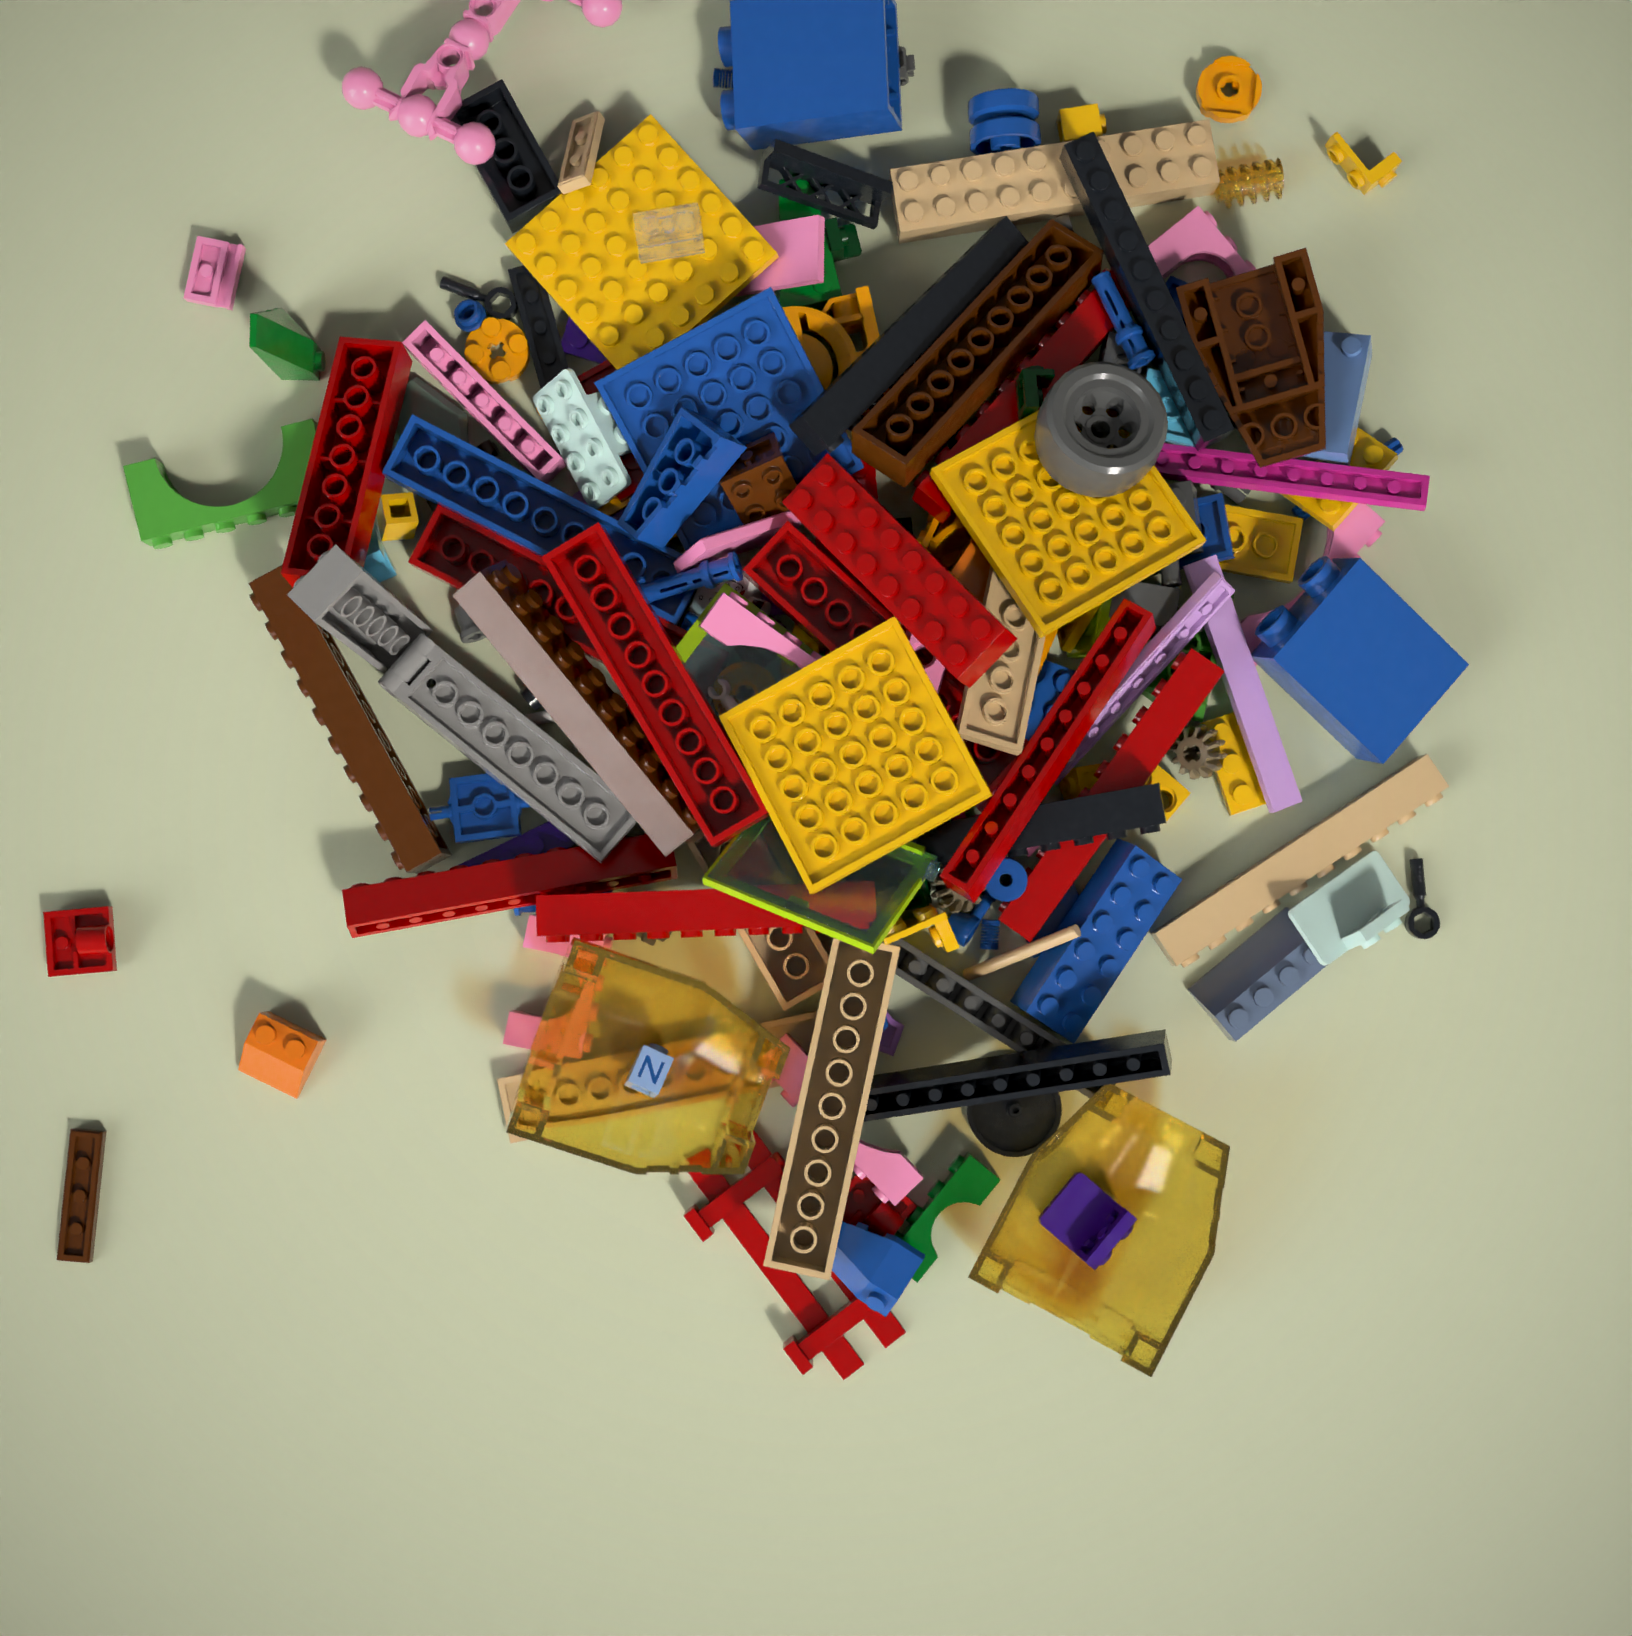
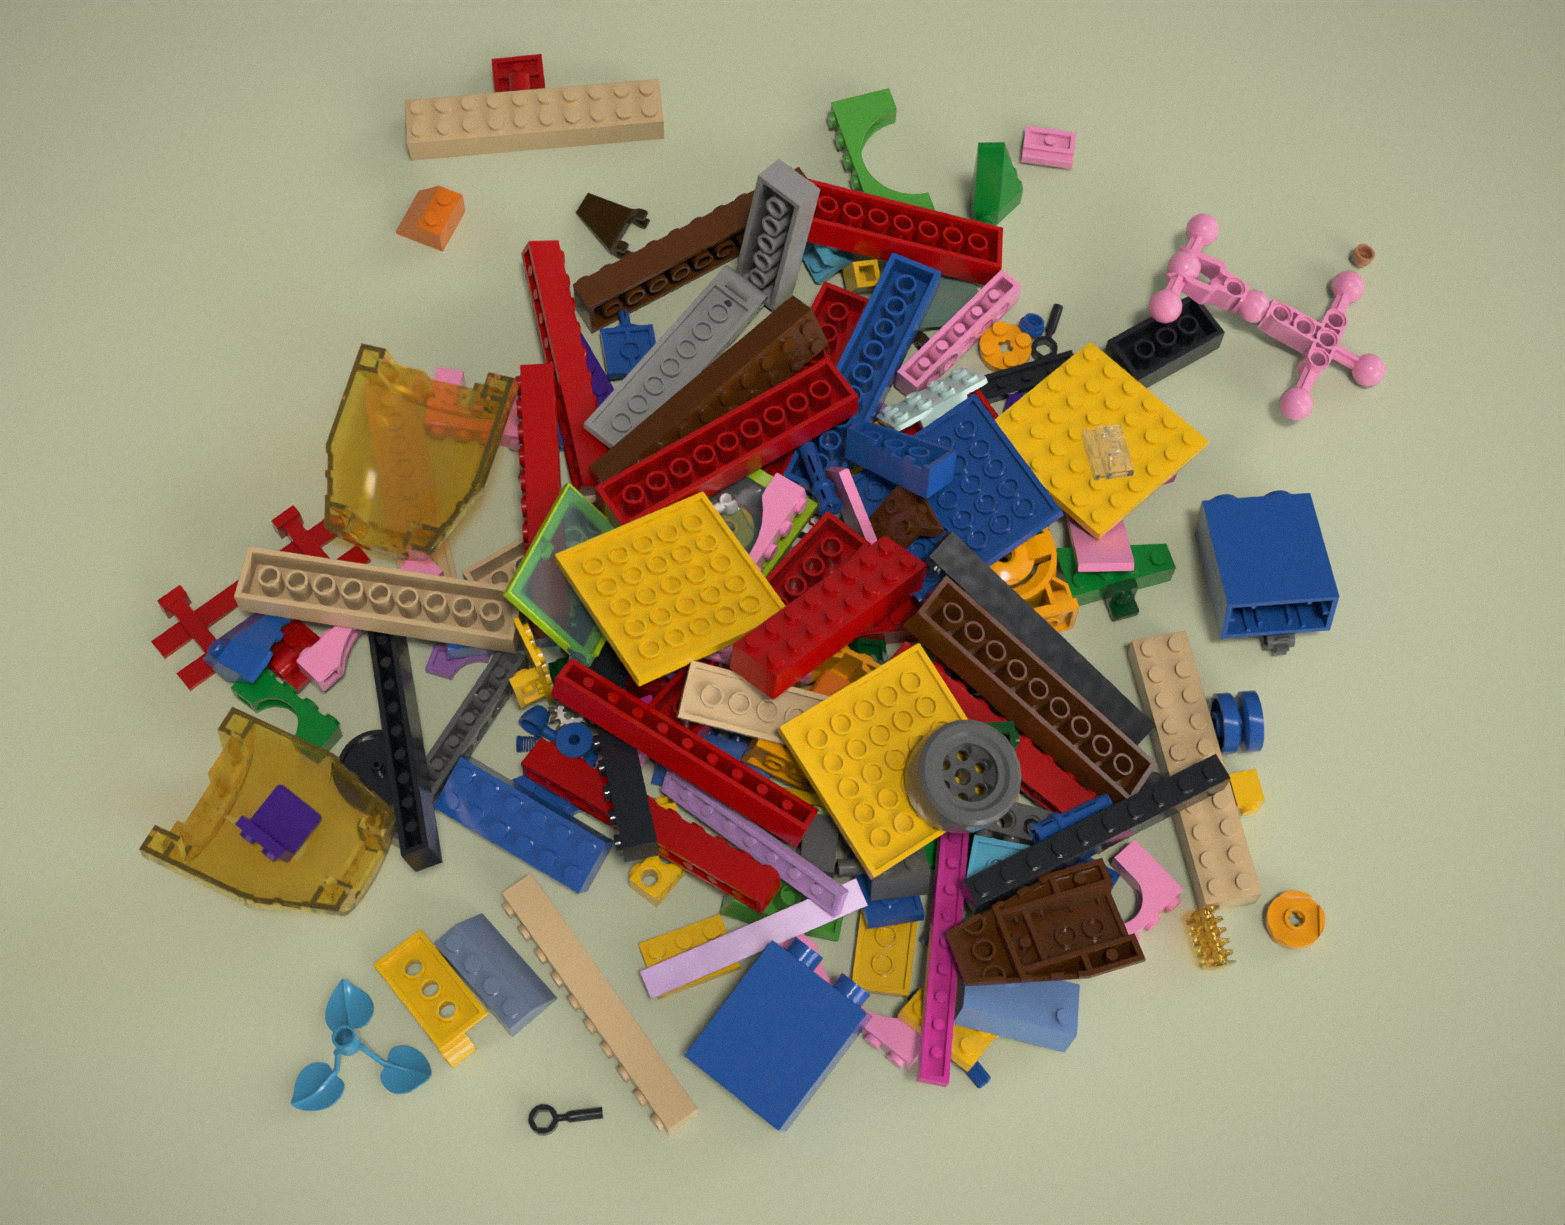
camera: 85 degrees right, 20 degrees down
reddish brown tile [57,1128,107,1263] -> none
tan tile [557,111,605,195] -> none
light blue brick [624,1043,674,1098] -> none
black fence [757,139,893,230] -> none
tan bar [963,924,1081,981] -> none
dark tan gear [1170,724,1227,780] -> none
light aqua bracket [1288,851,1410,966] -> none
yellow bracket [1325,132,1402,195] -> none
none -> dark azure plant [291,979,432,1111]
none -> yellow hinge [373,929,489,1068]
none -> tan brick [404,79,664,160]
none -> dark brown flag [576,193,650,259]

